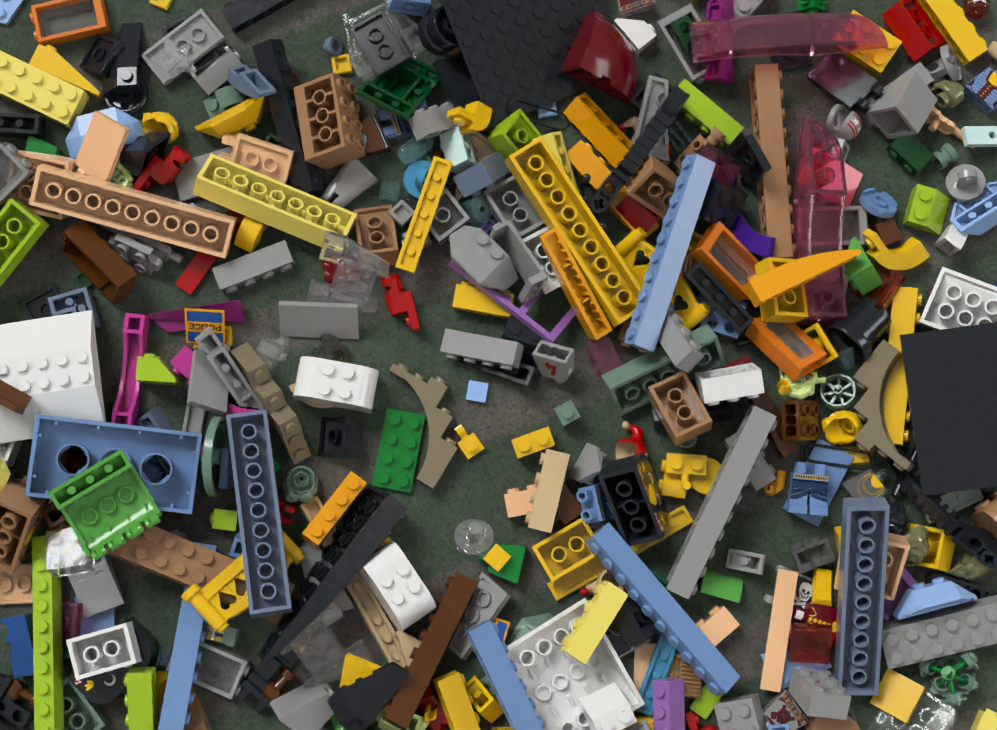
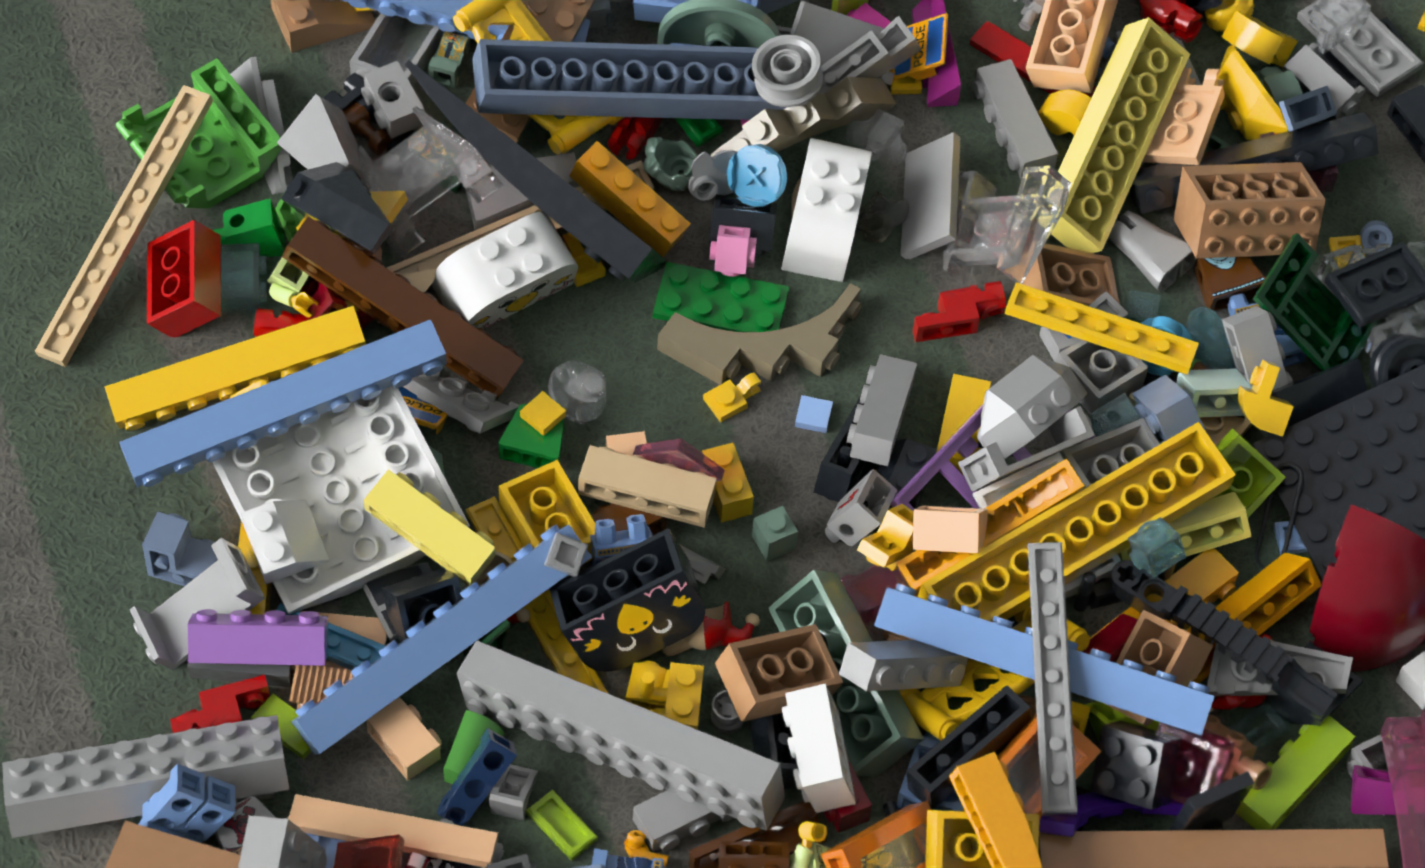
camera: 85 degrees right, 25 degrees down
none -> light grey brick [361,61,425,138]
none -> dark blue leg [437,728,517,826]
none -> lime tile [526,790,598,861]
none -> light grey tile [544,533,588,577]
none -> clear pink tile [633,439,725,481]
none -> light grey plate [688,150,737,201]
none -> bright pink brick [709,225,757,277]
none -> dark azure tile [727,144,787,207]
none -> light grey wheel [752,35,823,107]
none -> yellow brick [857,504,914,571]
none -> light nougat brick [913,505,987,553]
none -> light grey tile [1028,542,1077,816]
none -> clear light blue brick [1128,517,1186,578]
none -> yellow brick [1222,10,1298,67]

